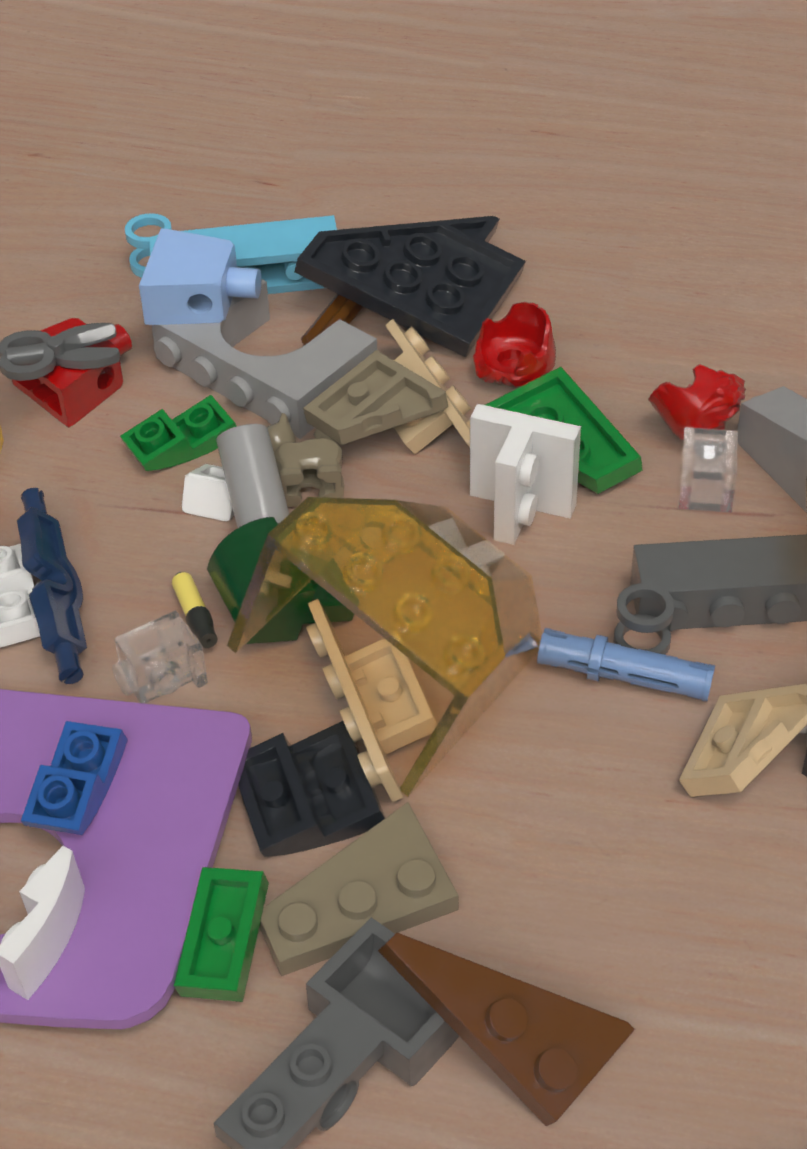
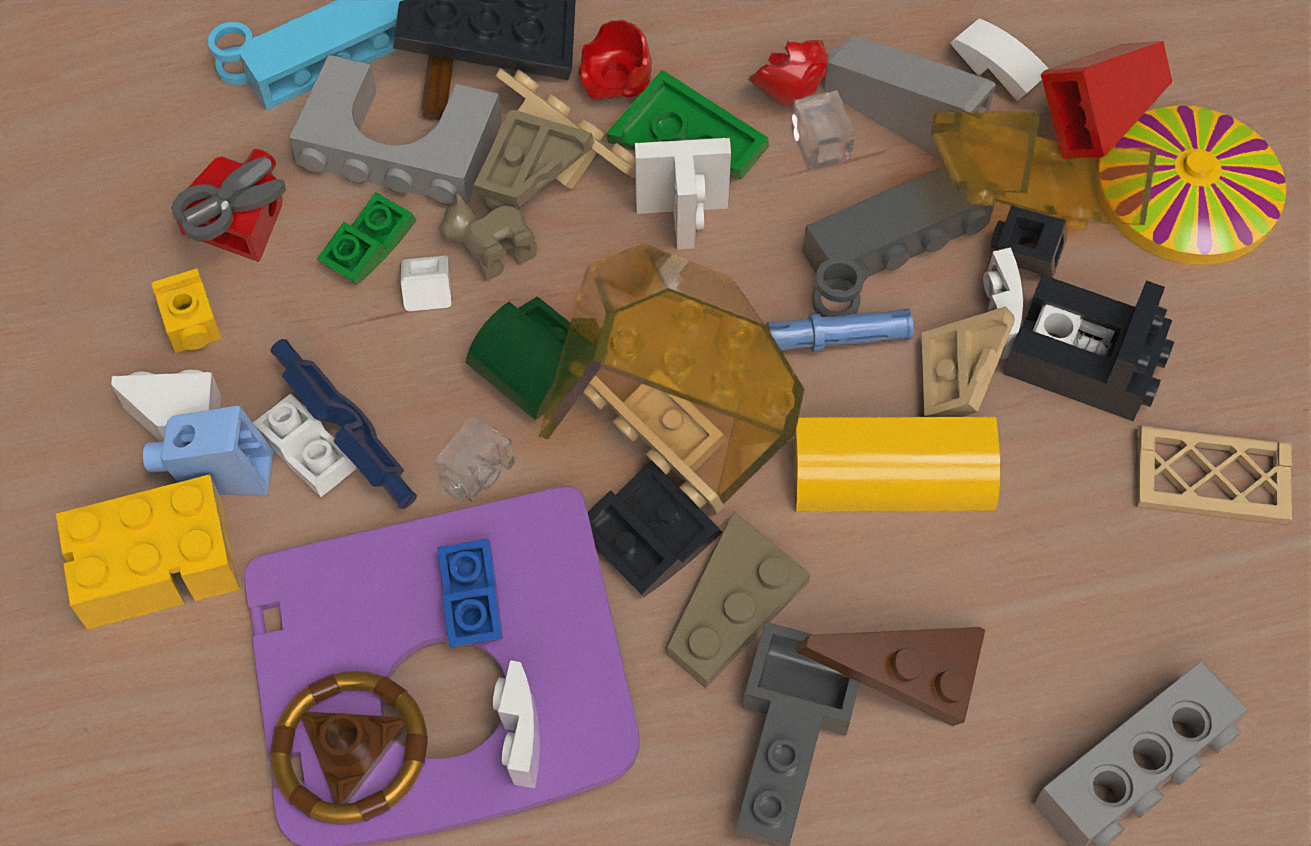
camera: 25 degrees left, 15 degrees up
light blue torso [139,228,261,325] -> none
piece [171,572,218,648] -> none
green plate [174,867,269,1002] -> none
light grey brick [216,424,293,533] -> none
none -> yellow brick [793,417,1000,512]

